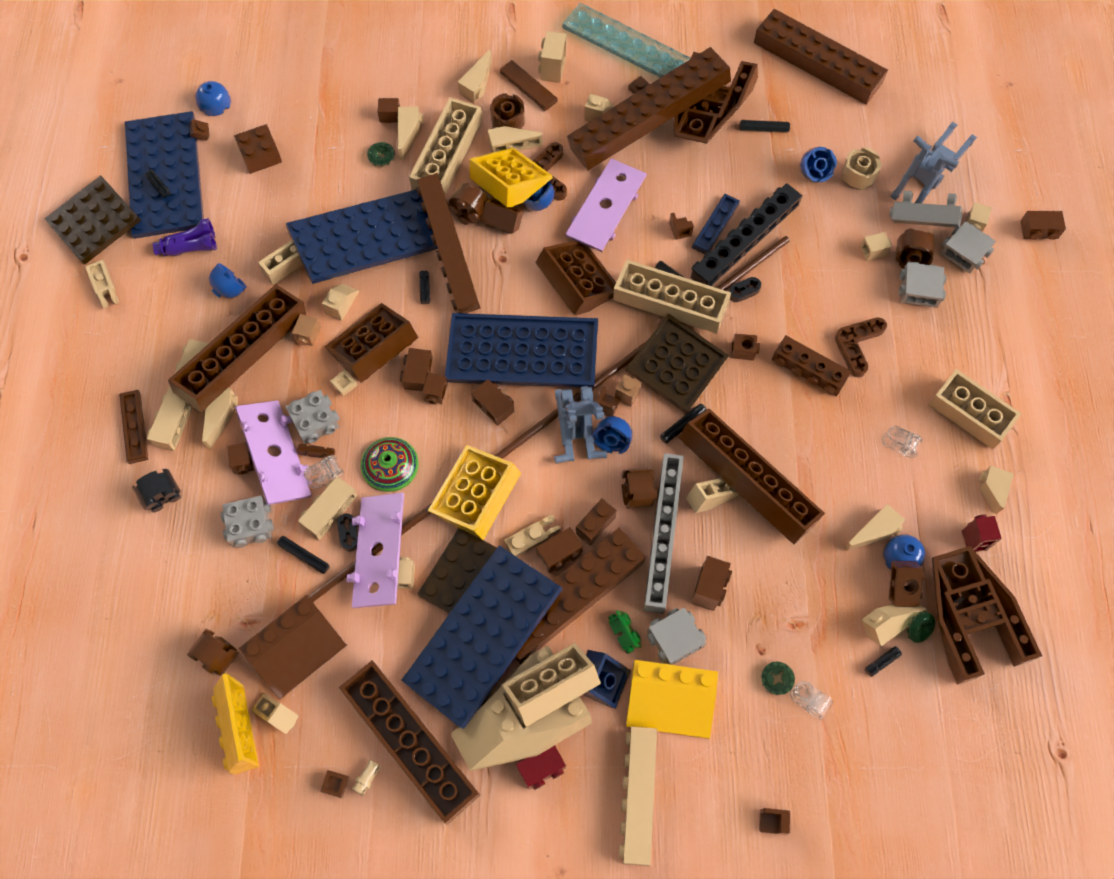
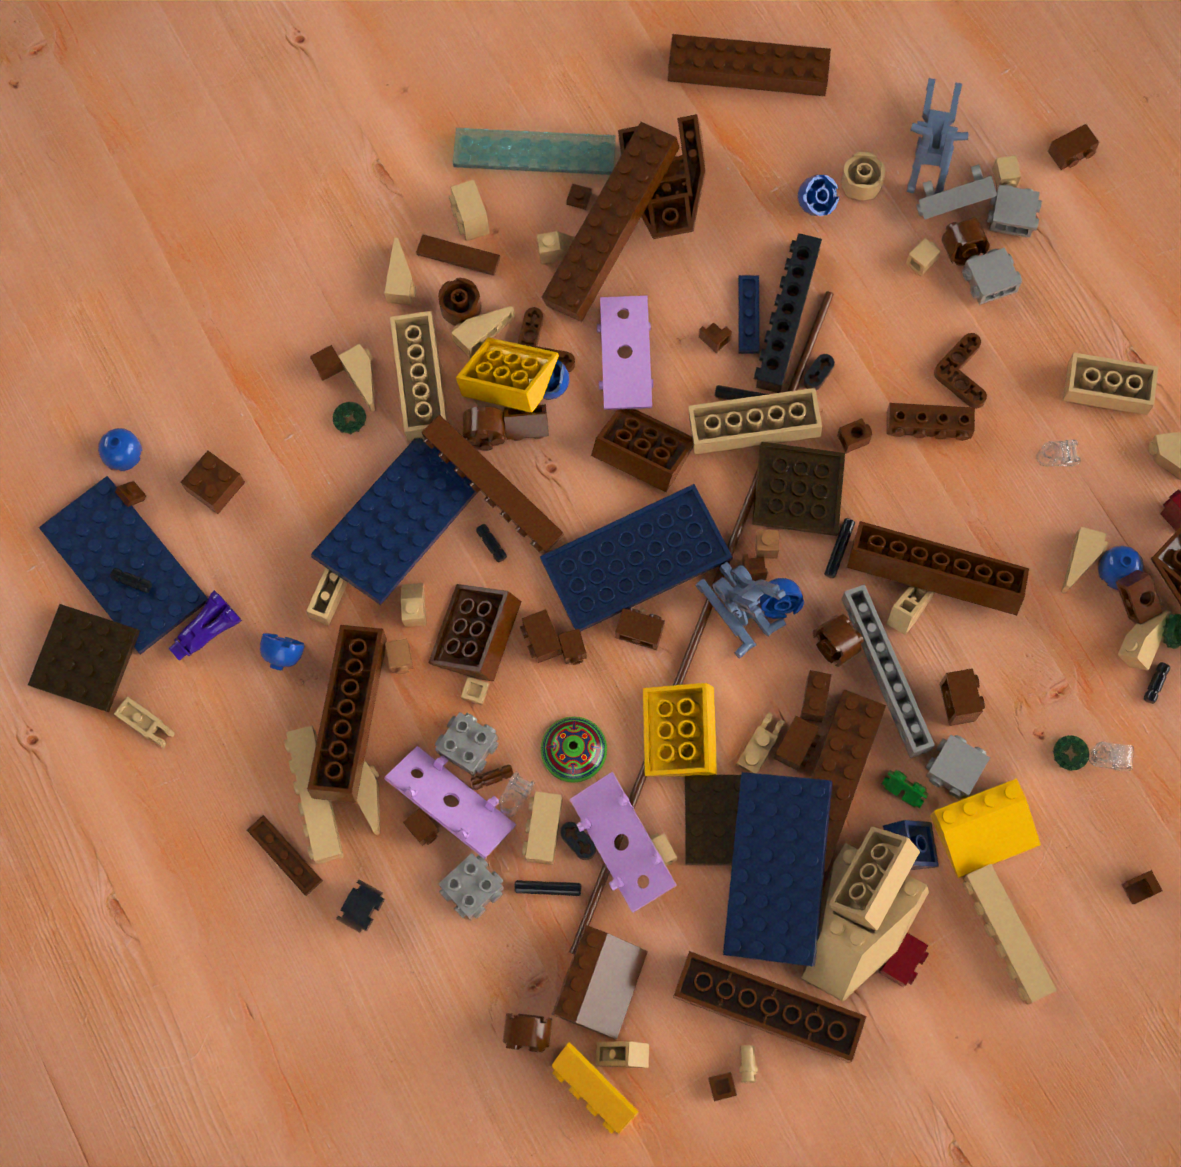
camera: 25 degrees left, 5 degrees up
black axle [739,120,790,132] -> none

